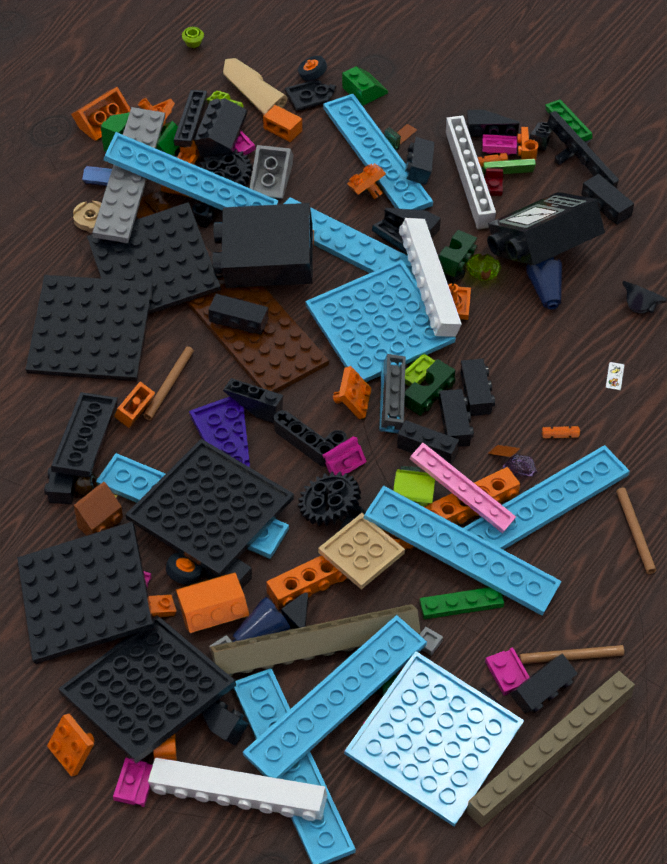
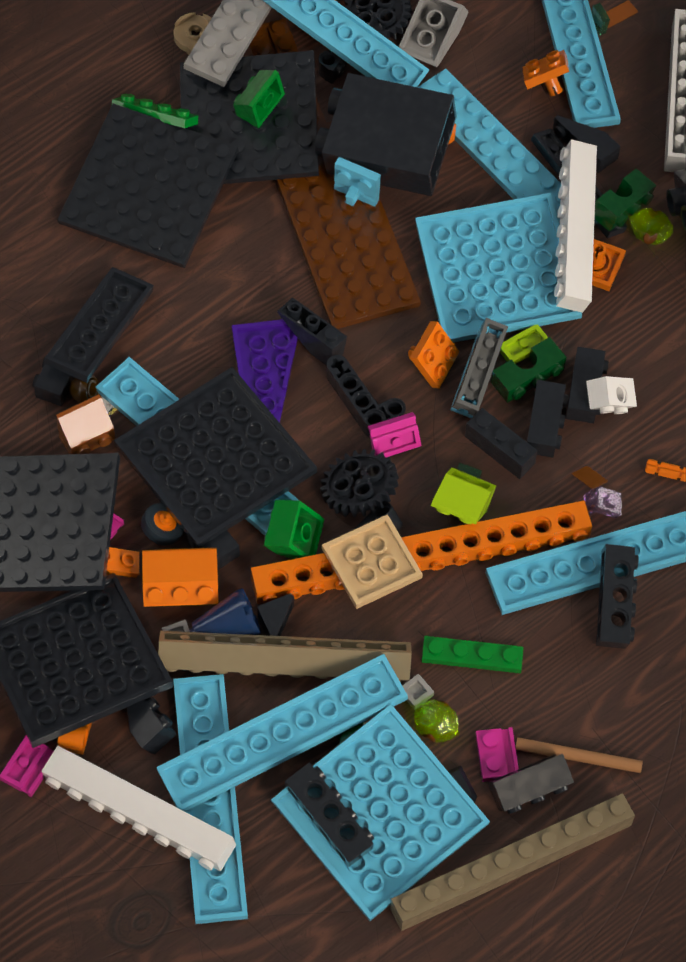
camera: 15 degrees right, 10 degrees up
orange brick [114,382,155,428] -> none
medium nougat piece [143,346,194,420] -> none
black brick [208,294,269,335] -> none
medium azure plate [364,486,561,616] -> none
black brick [405,136,435,185] -> none
bright pink plate [410,443,516,533] -> none
none -> green plate [112,94,199,128]
none -> green slope [233,70,285,129]
none -> green slope [264,500,324,559]
none -> black brick [285,762,374,868]
none -> medium azure hinge [334,157,381,207]
none -> clear neon green hair [413,699,460,743]
none -> white brick [586,376,637,414]
none -> black brick [596,544,639,649]

